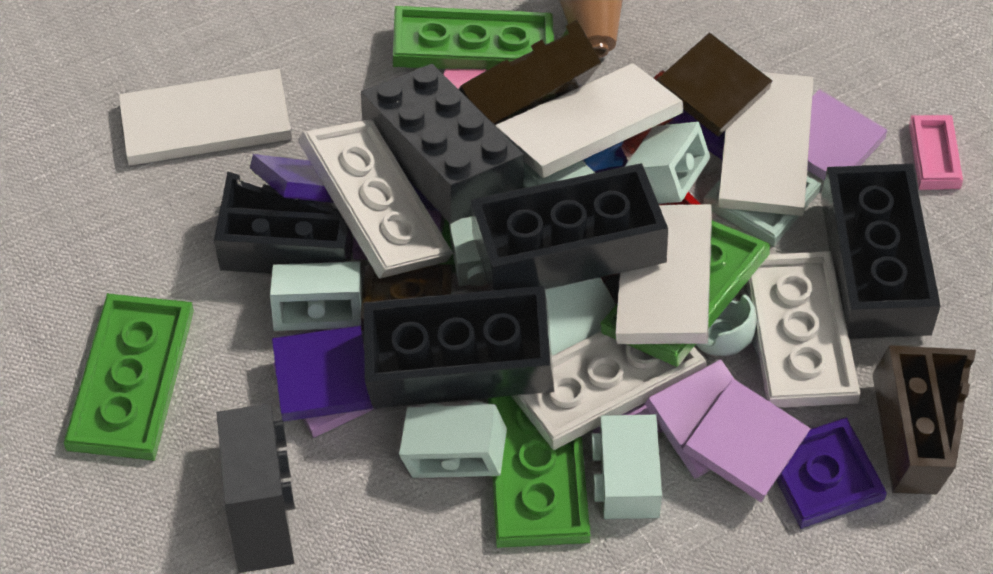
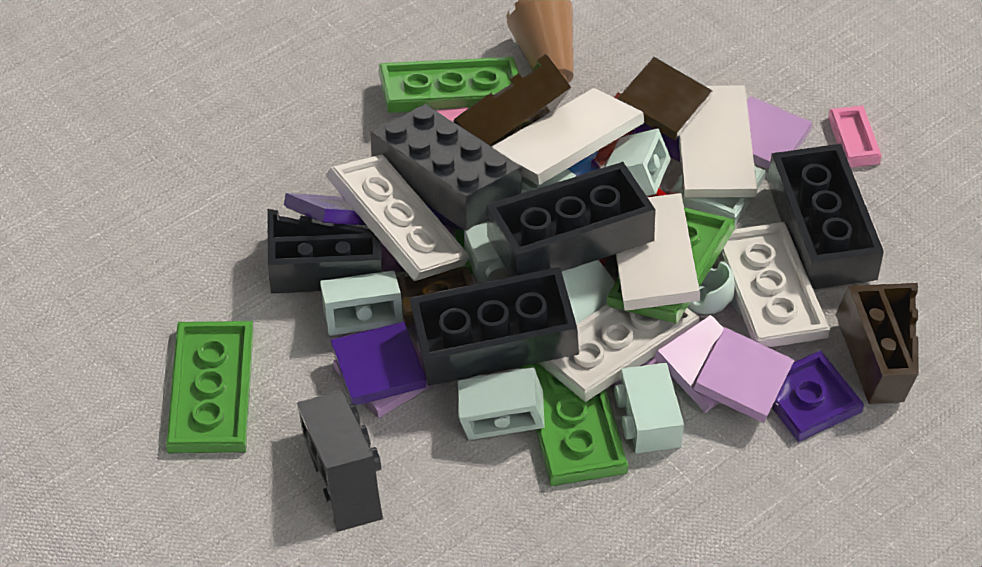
camera: 10 degrees left, 5 degrees down
white tile [119,69,292,166] -> none

